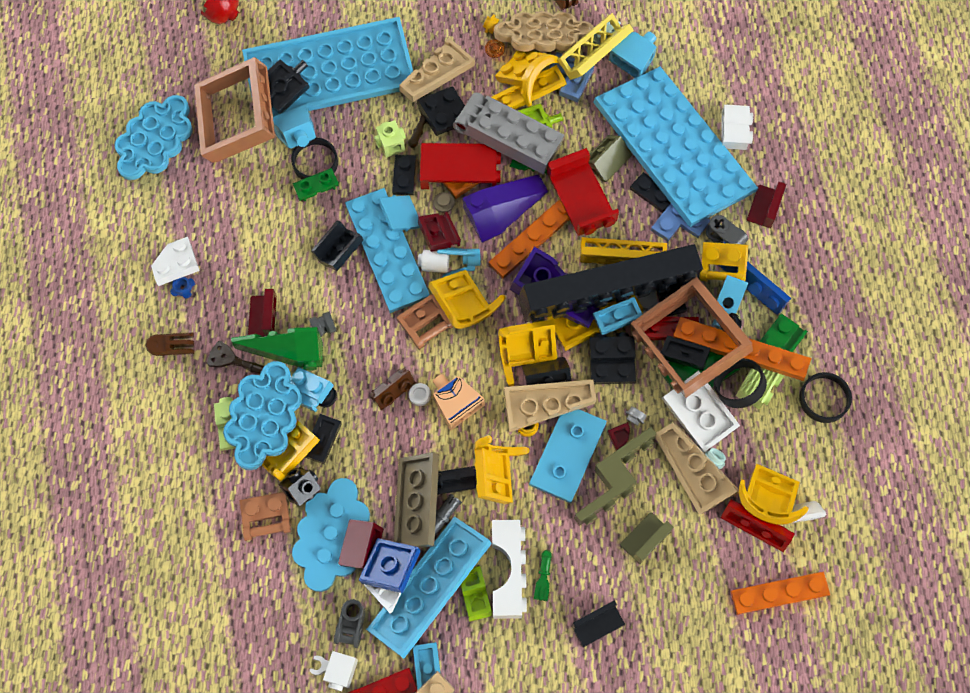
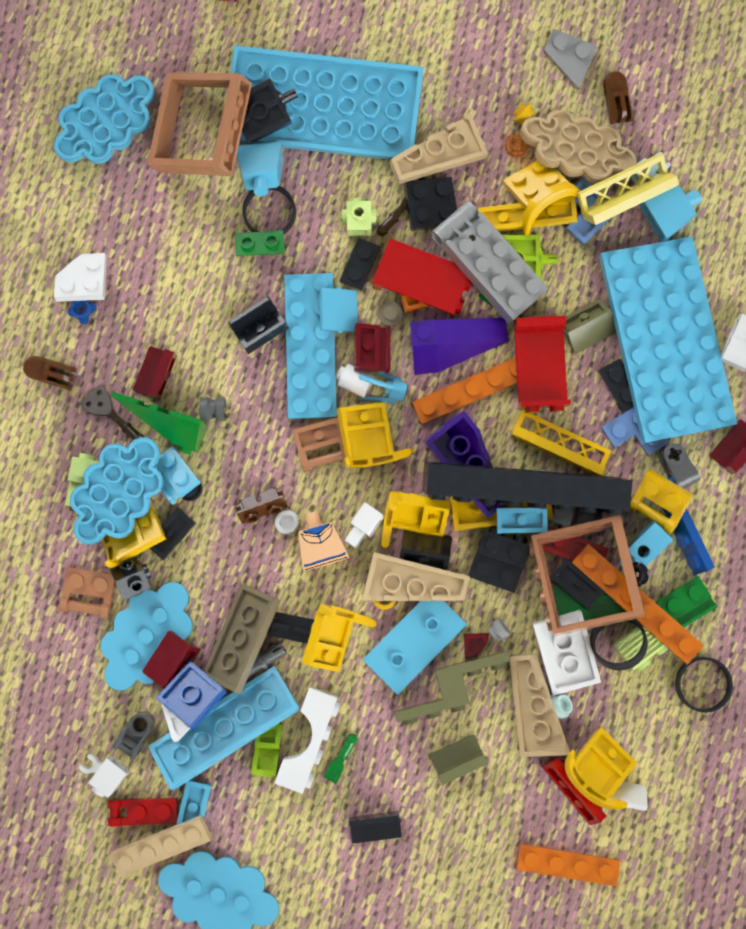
camera: 25 degrees right, 15 degrees up
none -> white piece [345,502,384,549]

